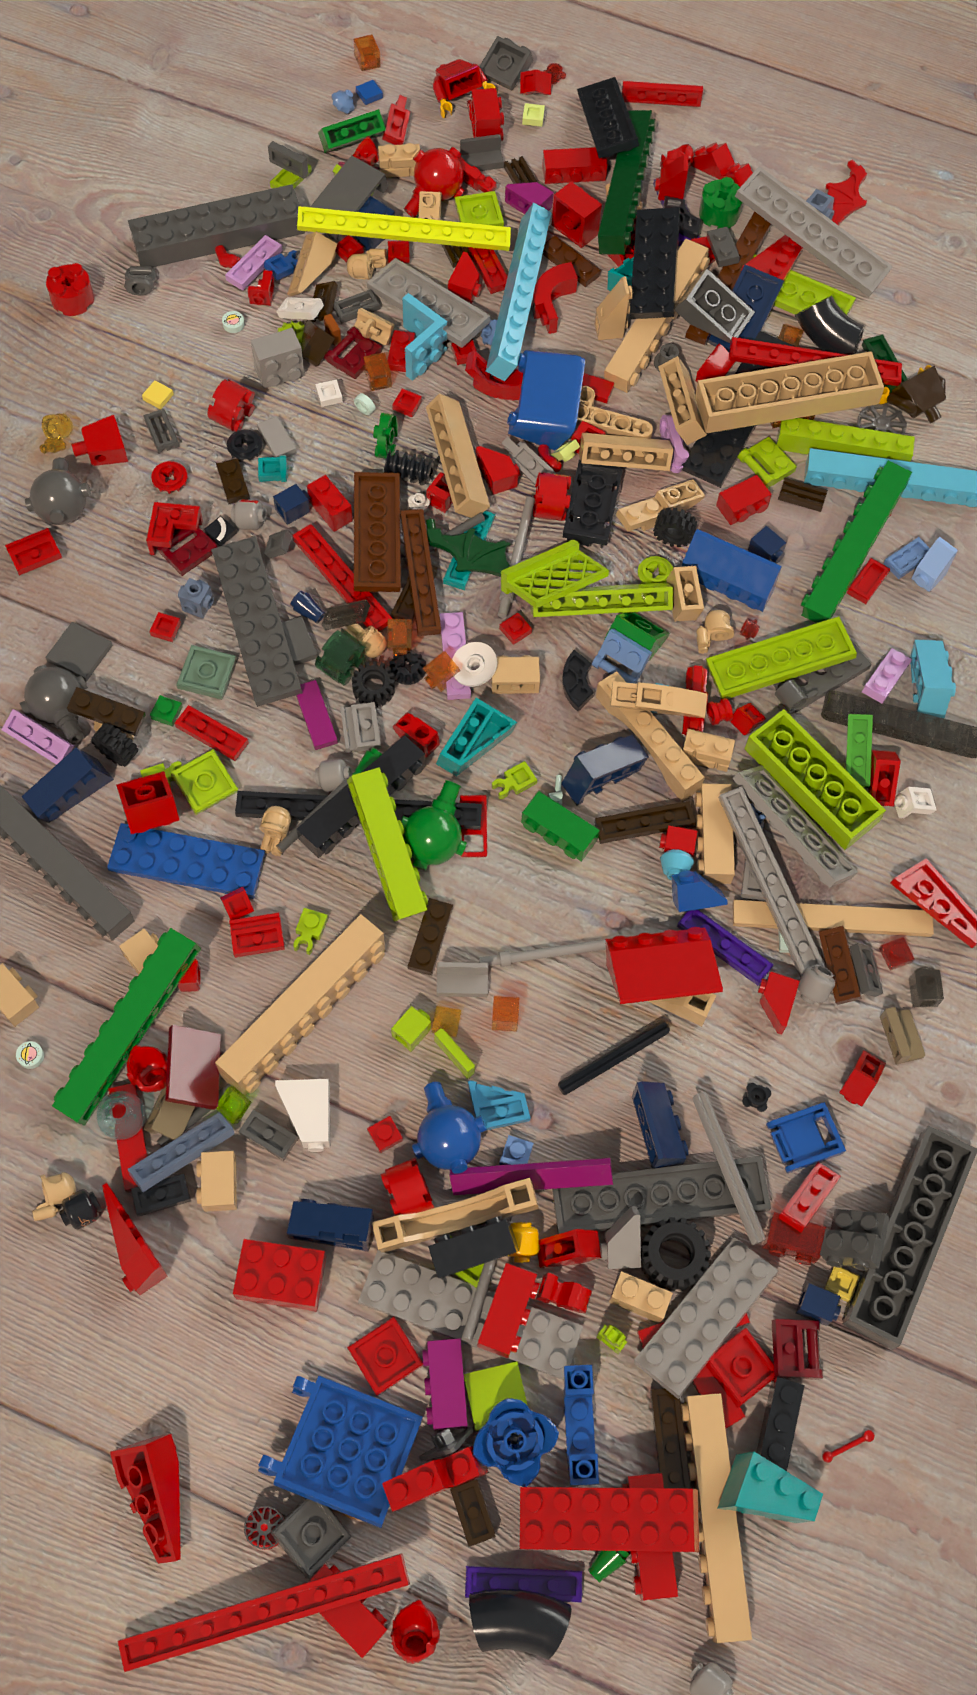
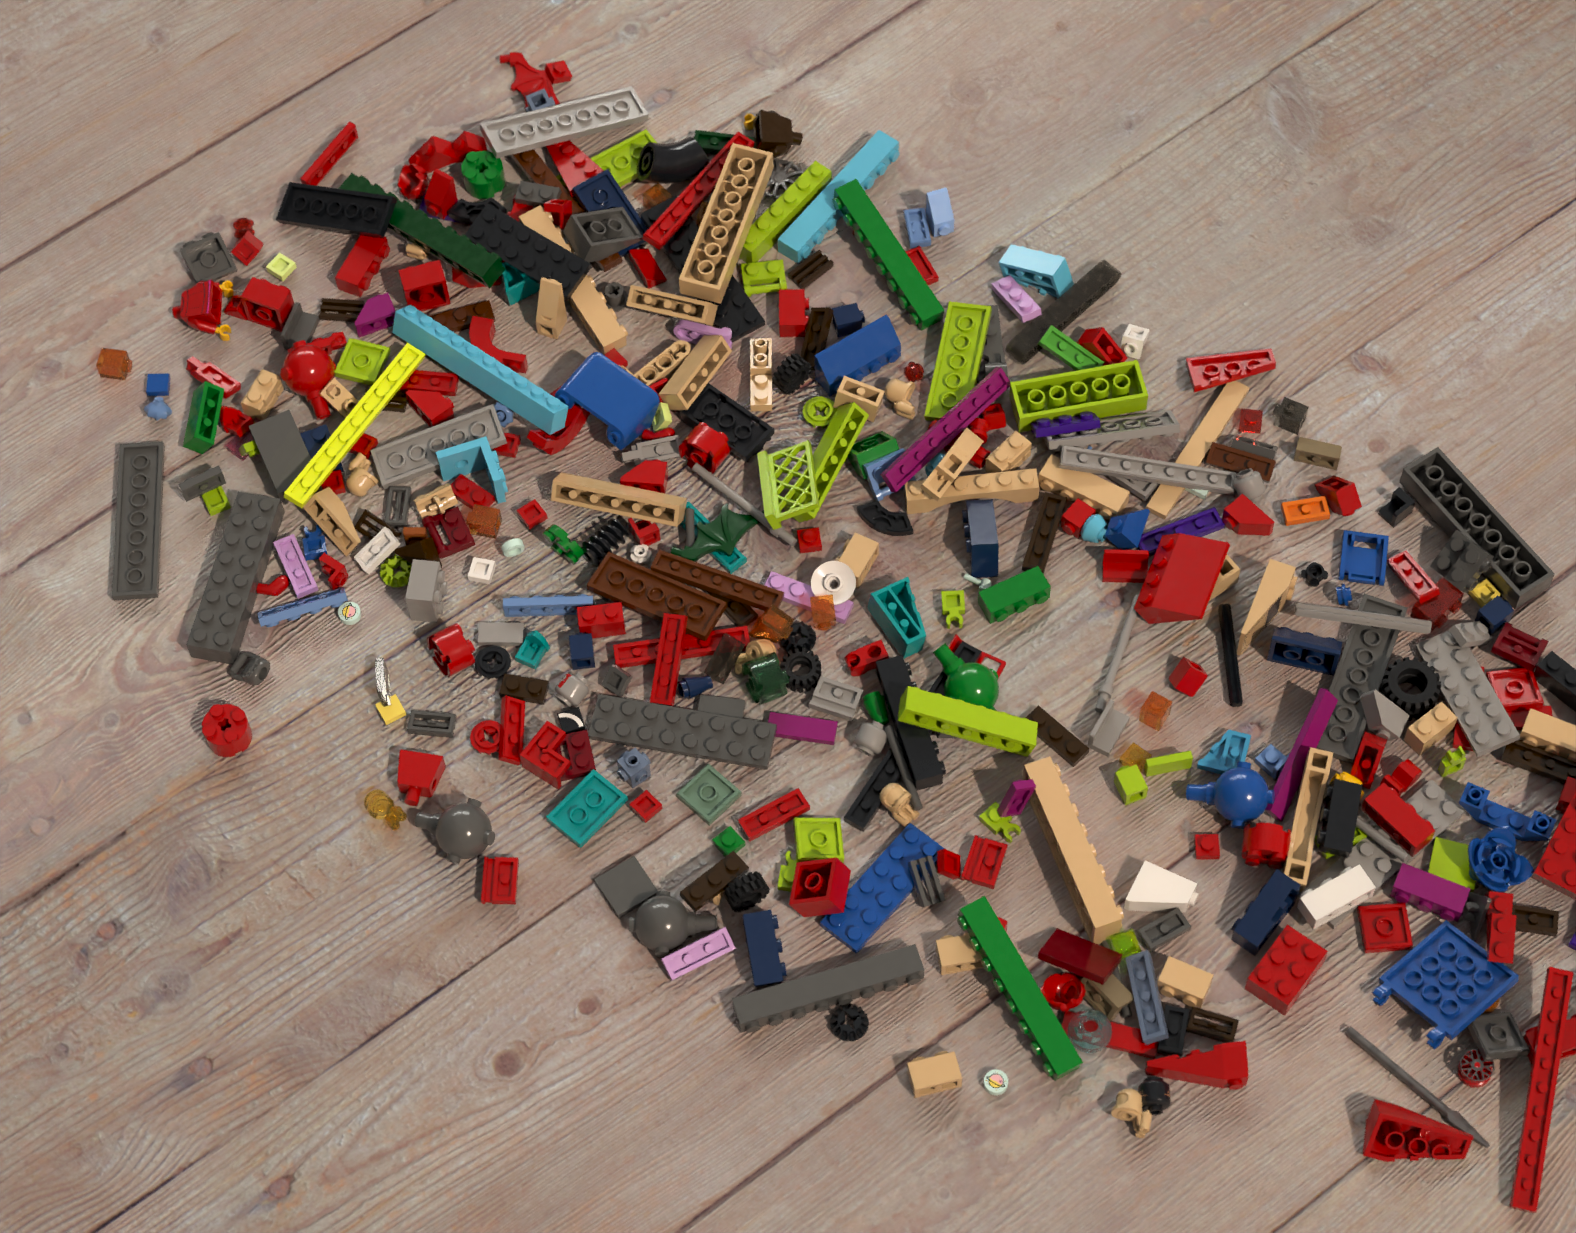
camera: 55 degrees left, 5 degrees down
none -> dark grey plate [112,441,165,601]
none -> medium blue plate [257,587,348,627]
none -> clear smoke tile [375,657,392,707]
none -> red tile [499,695,525,766]
none -> medium blue plate [503,594,594,617]
none -> red plate [544,60,572,84]
none -> red panel [544,199,572,229]
none -> teal plate [546,769,628,848]
none -> red plate [650,613,688,706]
none -> dark brown plate [800,307,834,370]
none -> black gear [830,1003,869,1041]
none -> magenta plate [880,367,1010,492]
none -> dark grey tile [908,855,945,908]
none -> magenta plate [997,779,1036,818]
none -> dark purple plate [1031,411,1101,438]
none -> red panel [1102,549,1149,583]
none -> red panel [1168,656,1208,697]
none -> dark brown tile [1186,1007,1239,1043]
none -> tan slope [1237,559,1298,656]
none -> orange plate [1281,496,1330,526]
none -> white brick [1297,864,1376,930]
none -> blue plate [1336,584,1352,606]
none -> flat silver piece [1345,1026,1490,1148]
none -> black panel [1378,487,1415,528]
none -> light grey plate [1449,621,1492,648]

